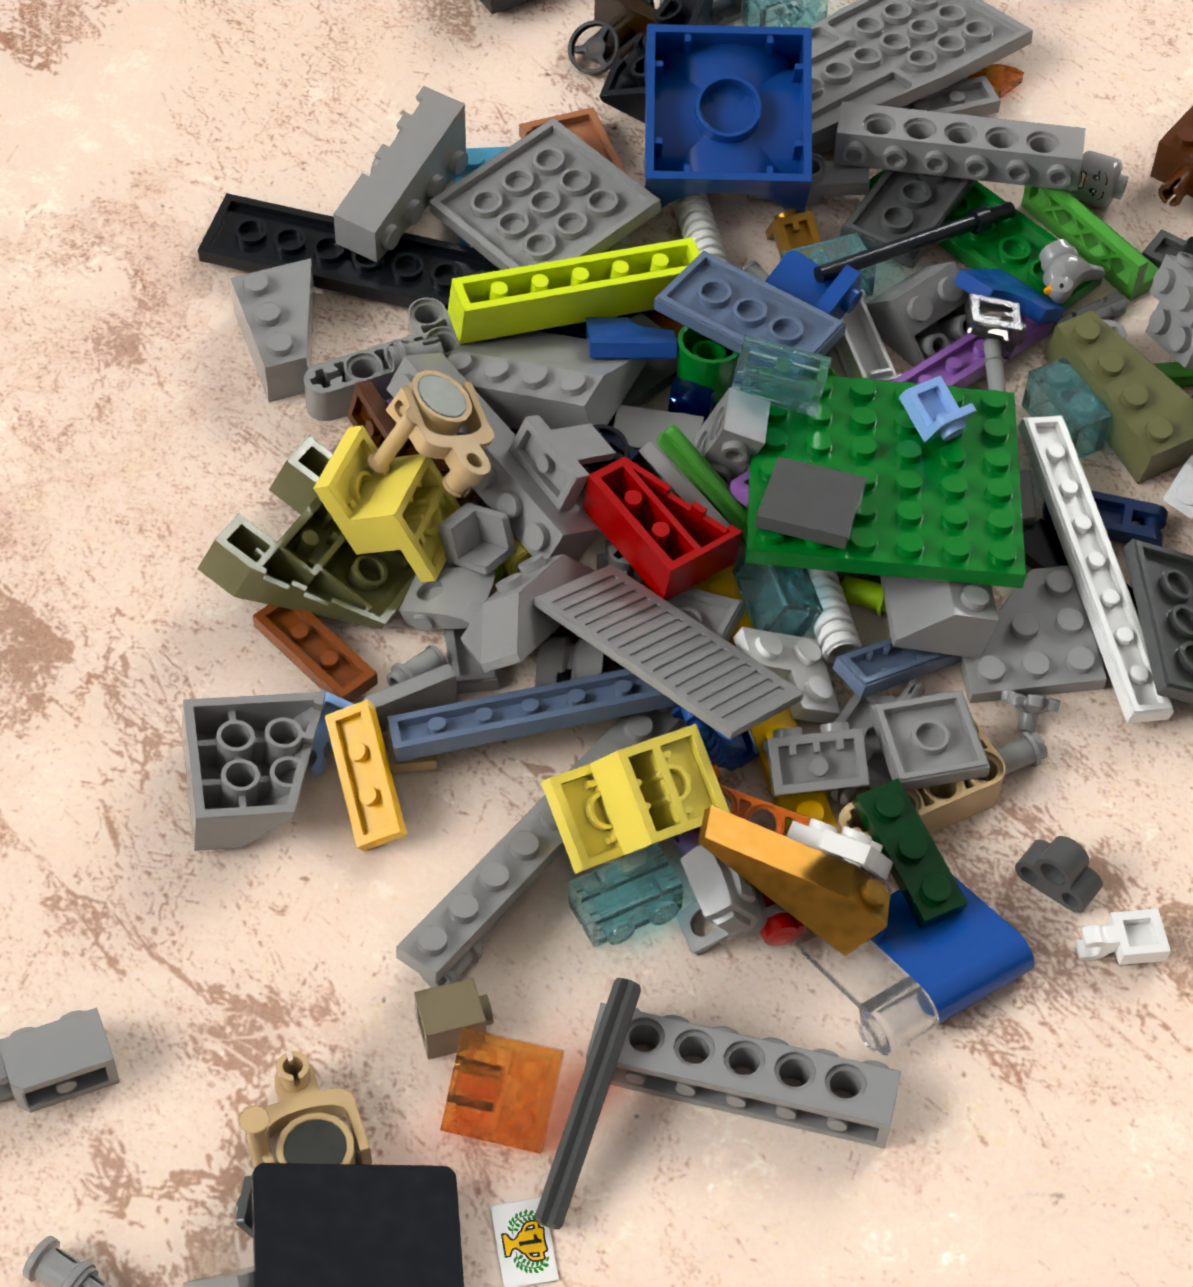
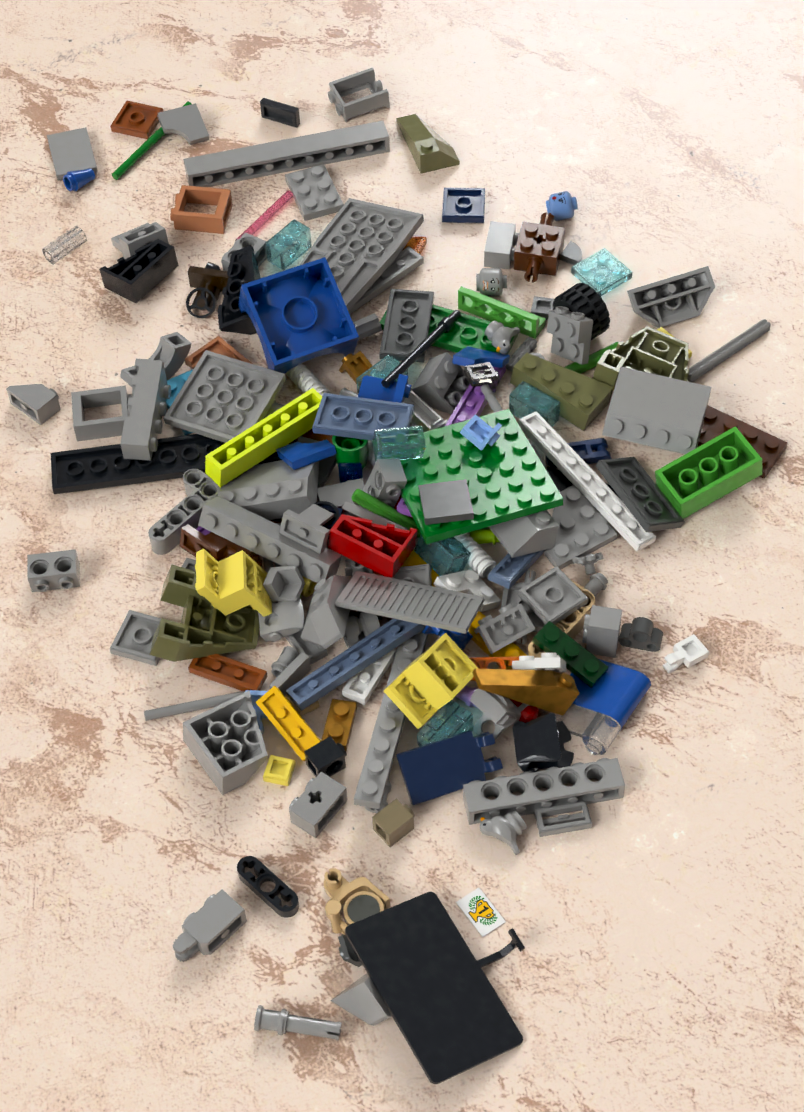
camera: 20 degrees left, 0 degrees up
light grey wedge [230,258,315,402] -> none
tan piece [367,370,495,498] -> none
light grey pin [386,336,444,372] -> none
clear orange plate [440,1027,565,1154] -> none
dark grey axle [535,978,641,1229] -> none
light grey brick [834,101,1086,191] -> none
none -> light grey slope [6,384,61,425]
none -> light grey brick [27,549,80,592]
none -> light grey window [71,385,132,441]
none -> light grey tile [110,610,161,666]
none -> light grey arch [120,332,192,388]
none -> light grey bar [144,691,244,721]
none -> black beam [237,856,299,918]
none -> light yellow tile [263,755,296,786]
none -> light grey brick [289,772,348,838]
none -> black brick [304,736,347,777]
none -> pearl gold plate [321,699,357,751]
none -> white plate [342,649,397,705]
none -> dark blue tile [396,730,503,805]
none -> plate [442,187,485,223]
none -> light grey animal [480,811,527,855]
none -> brick [484,221,519,269]
none -> black piece [512,713,574,772]
none -> light grey tile [534,801,592,837]
none -> light grey brick [582,605,622,658]

